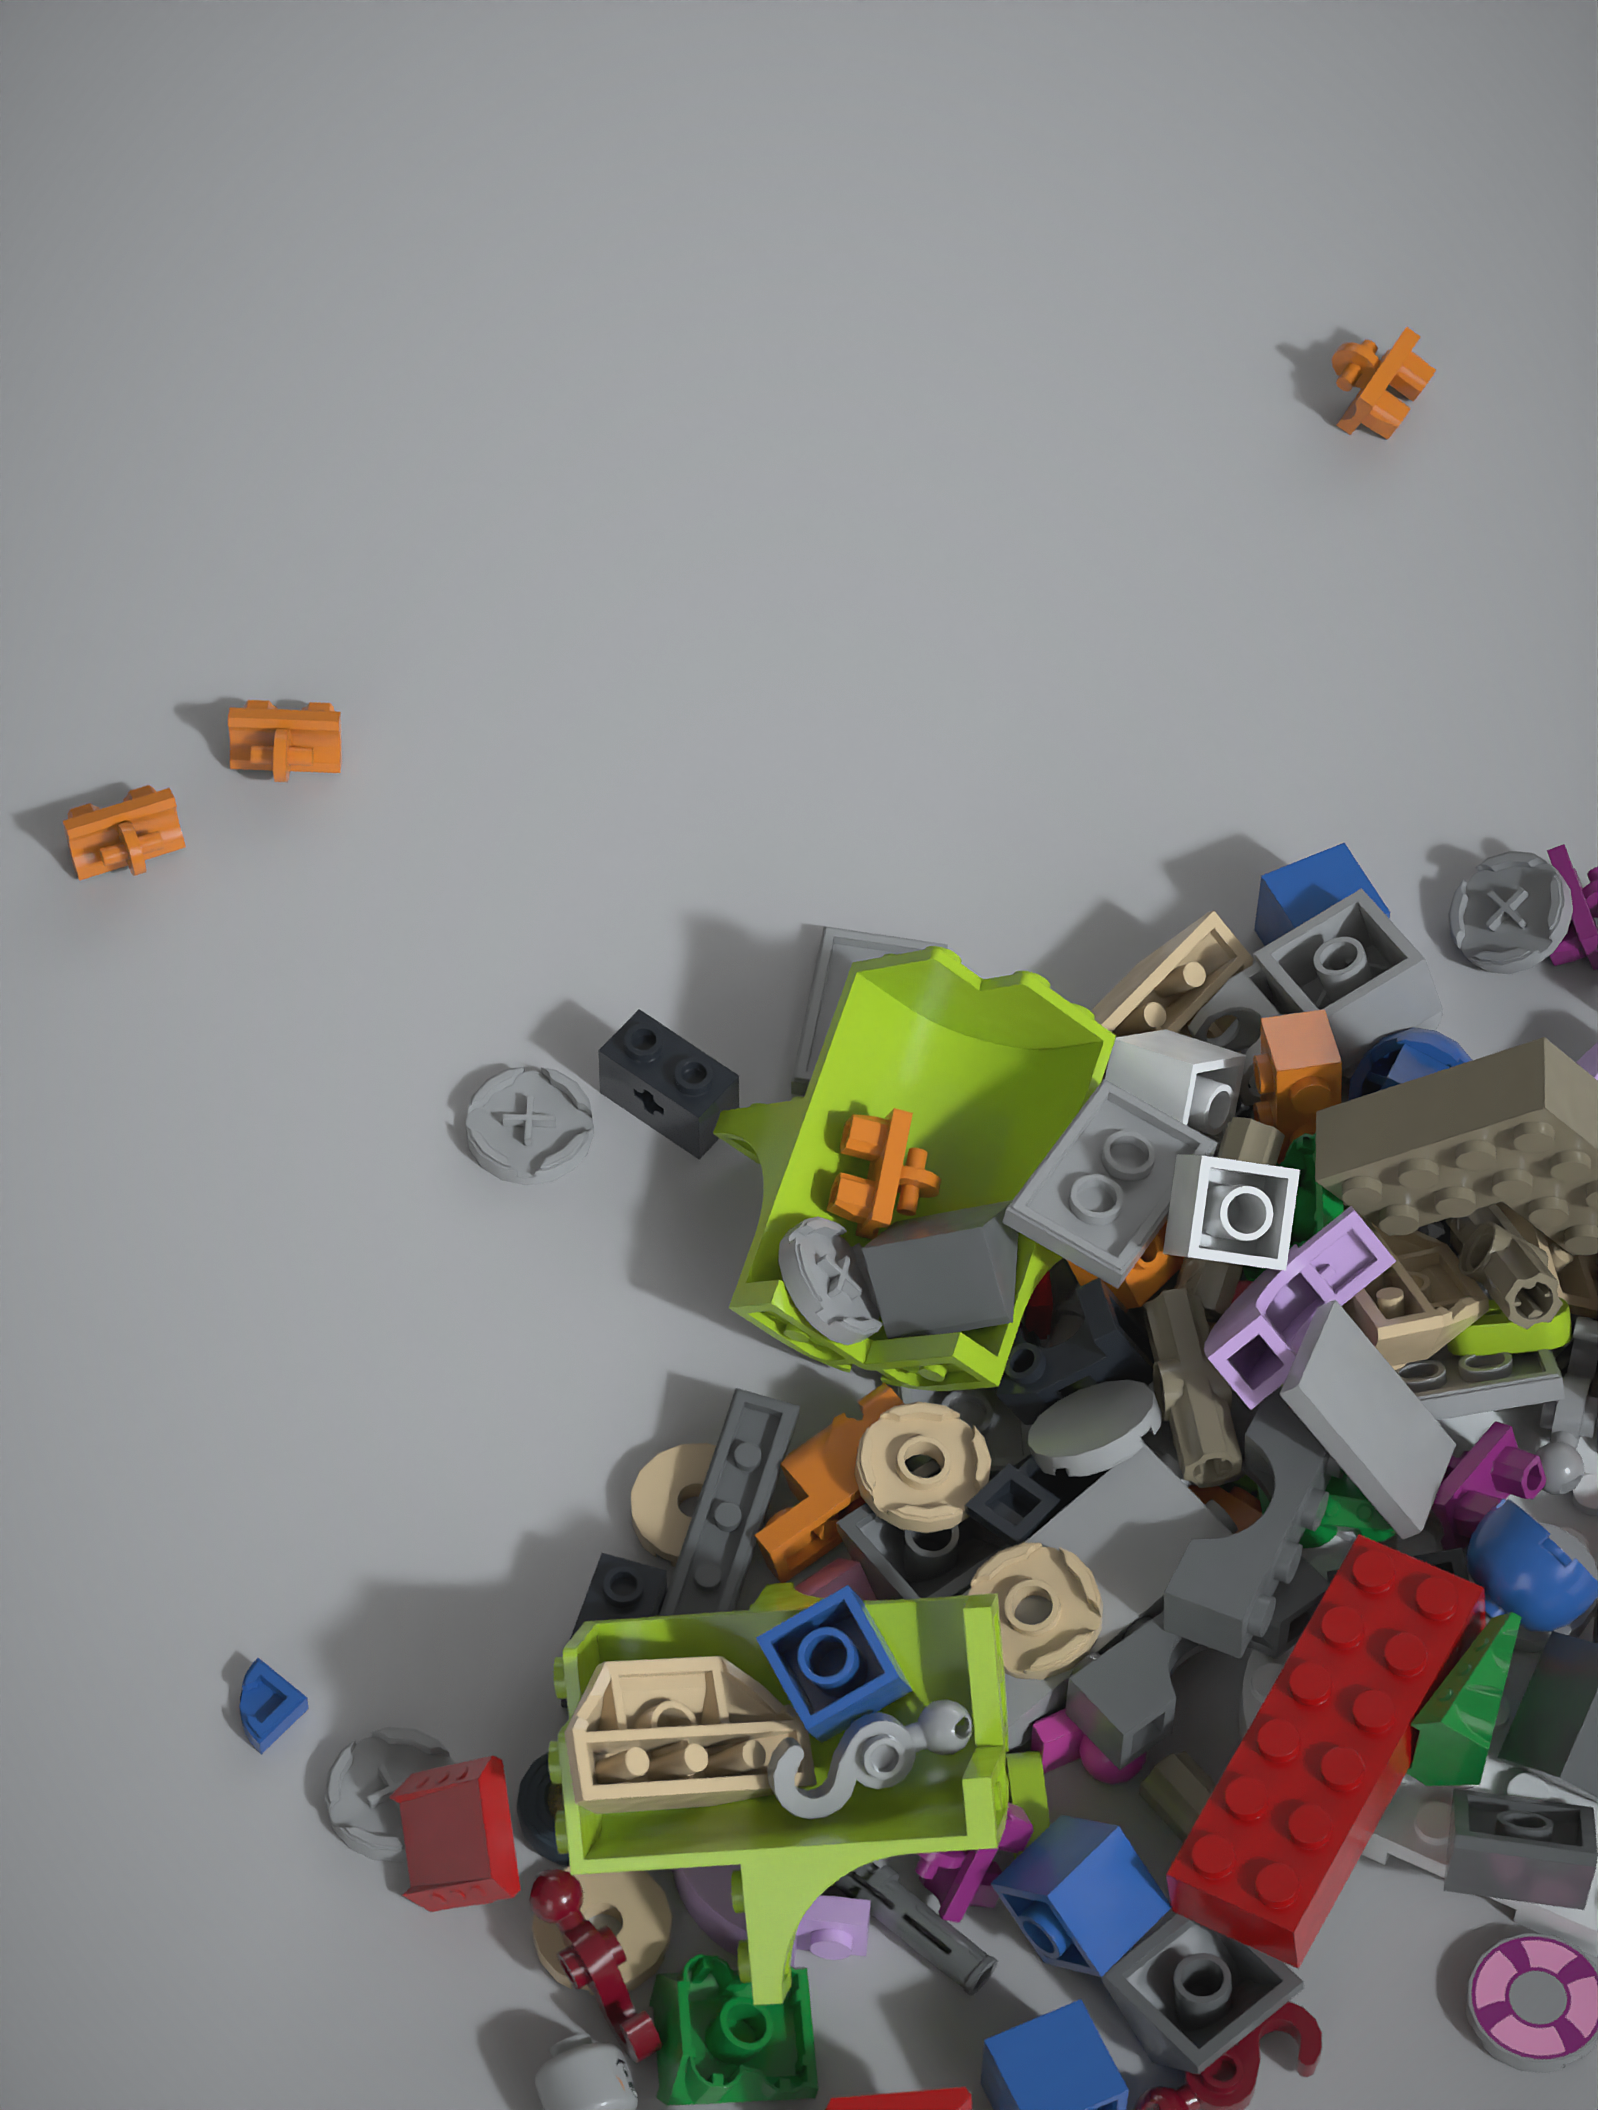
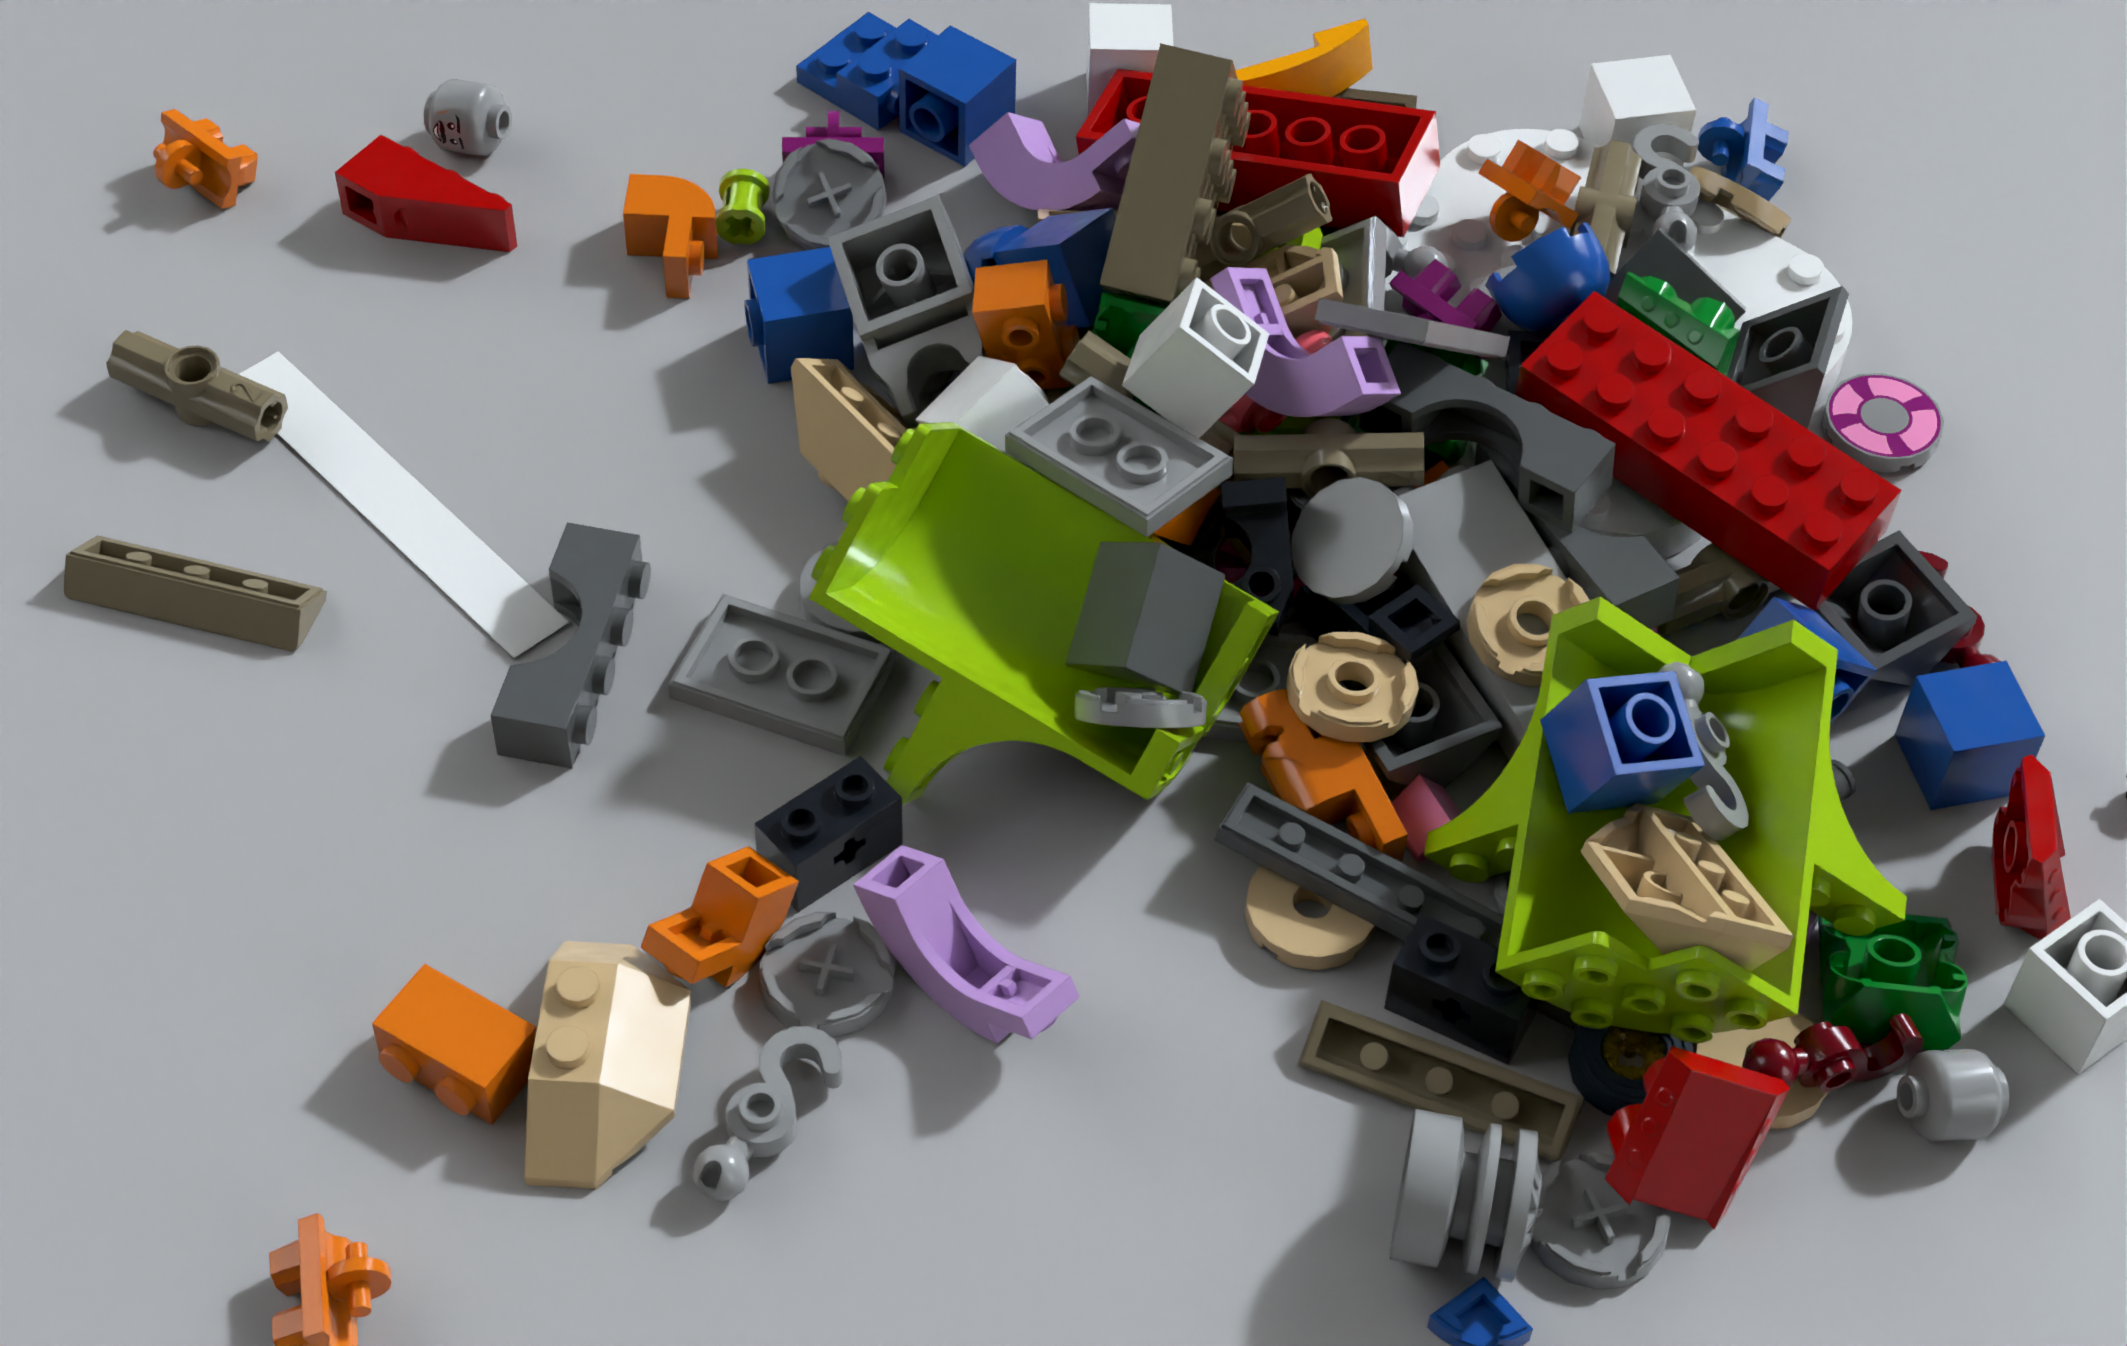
camera: 80 degrees left, 5 degrees down
orange hips [228,700,342,782] -> none
orange hips [827,1108,942,1240] -> none
none -> dark tan slope [64,535,327,651]
none -> dark tan piece [106,330,288,442]
none -> white sticker [239,351,569,658]
none -> red slope [335,135,518,252]
none -> orange brick [372,963,537,1125]
none -> light grey head [423,79,512,156]
none -> dark grey arch [490,522,651,769]
none -> tan wedge [524,941,691,1189]
none -> orange brick [623,174,718,299]
none -> orange brick [640,846,799,988]
none -> light grey piece [693,1026,842,1201]
none -> lime bush [716,168,770,245]
none -> lavender arch [853,845,1080,1043]
none -> dark tan slope [1297,1000,1585,1162]
none -> light grey wheel [1389,1109,1542,1283]

